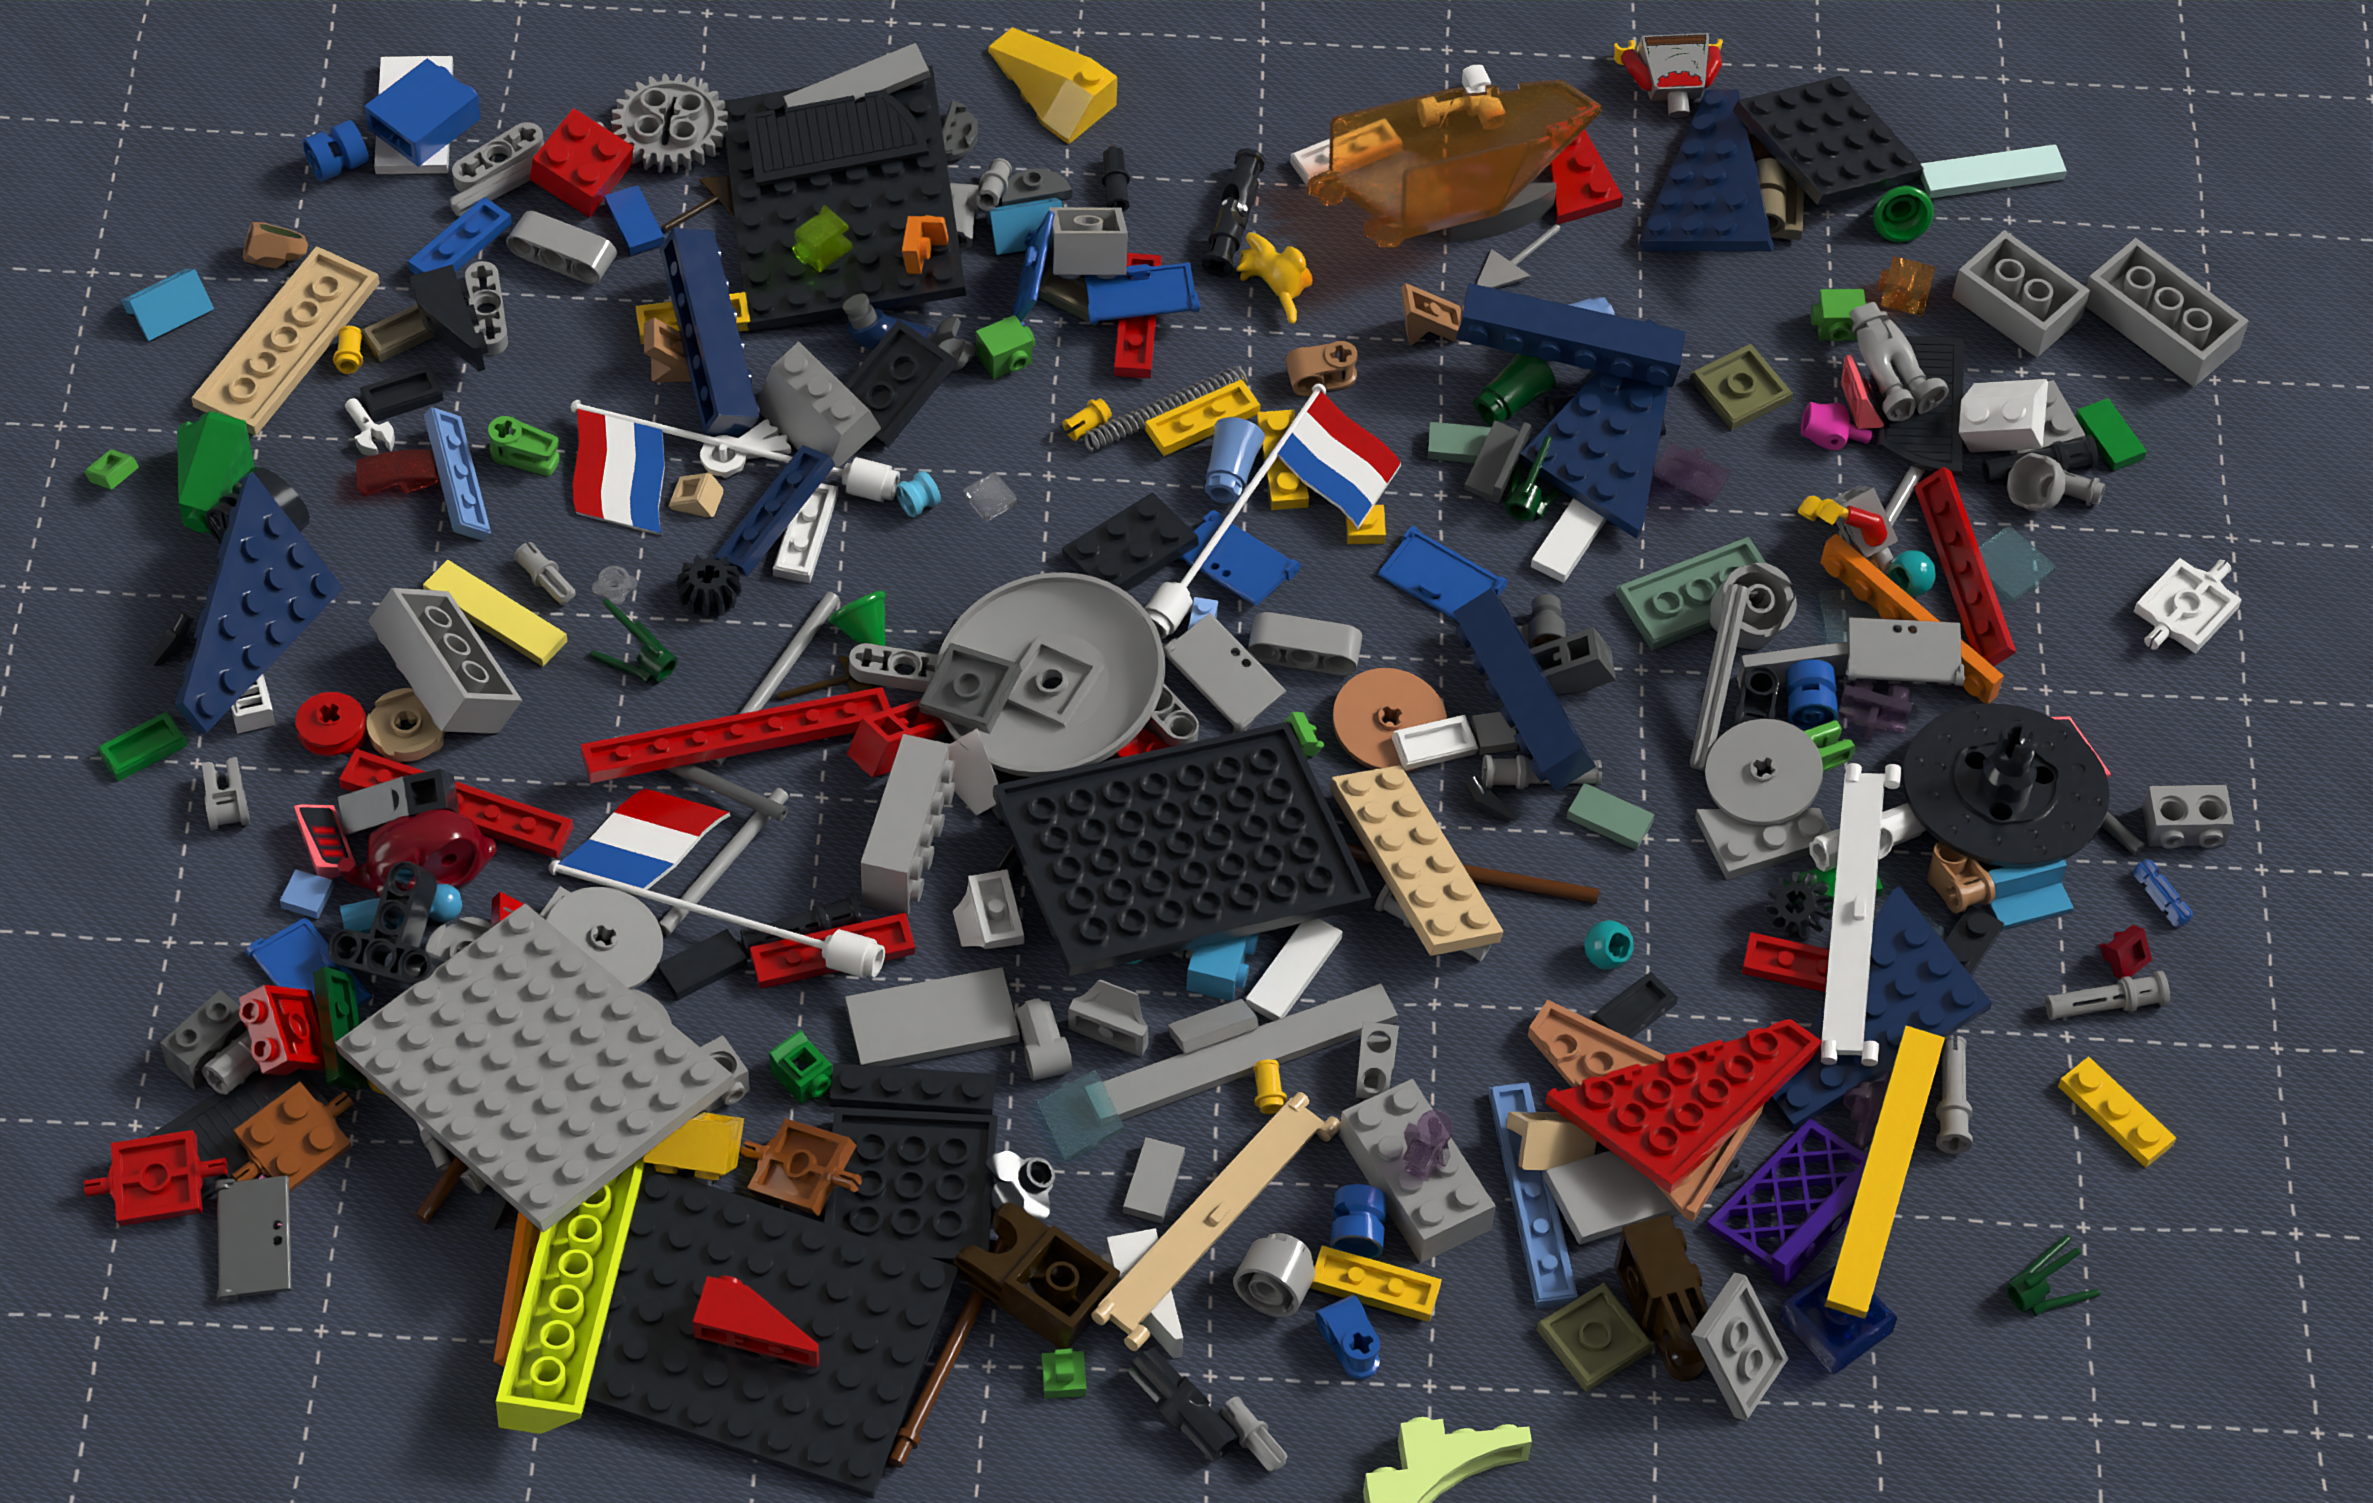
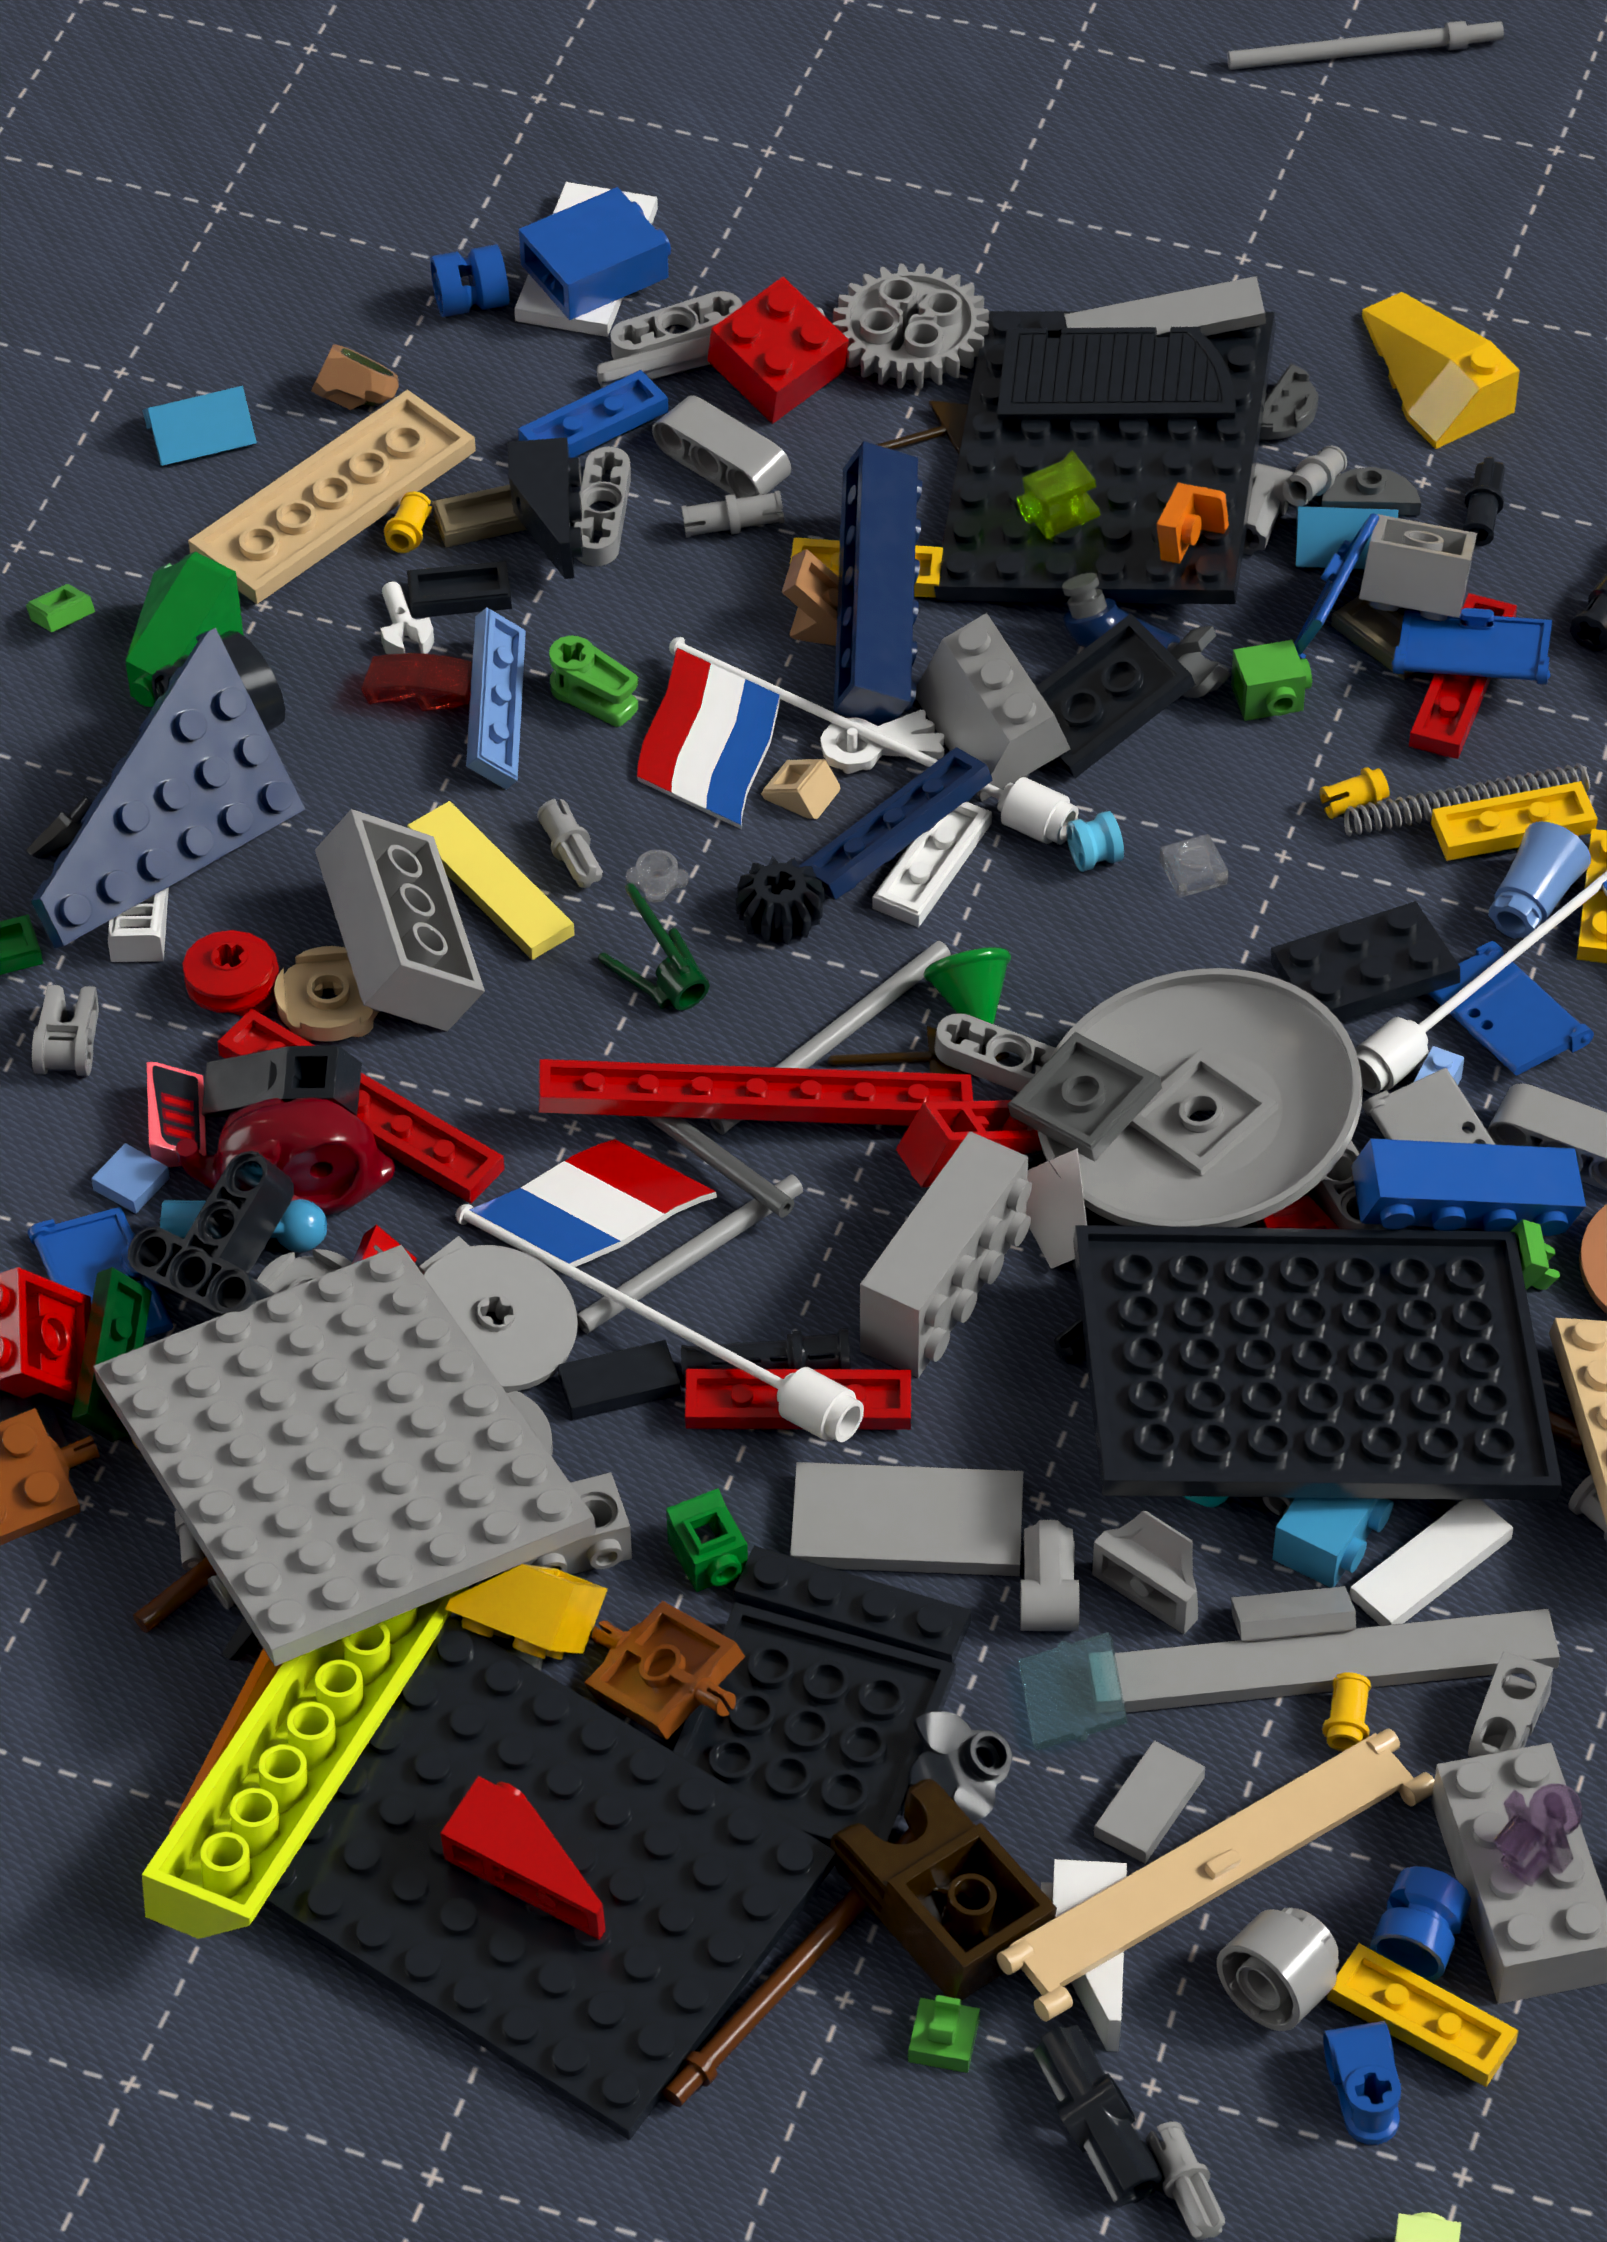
camera: 20 degrees right, 5 degrees down
blue tile [604,185,664,255] -> none
white slope [953,869,1024,949] -> none
none -> light grey pin [681,491,784,538]
none -> blue brick [1351,1139,1586,1236]

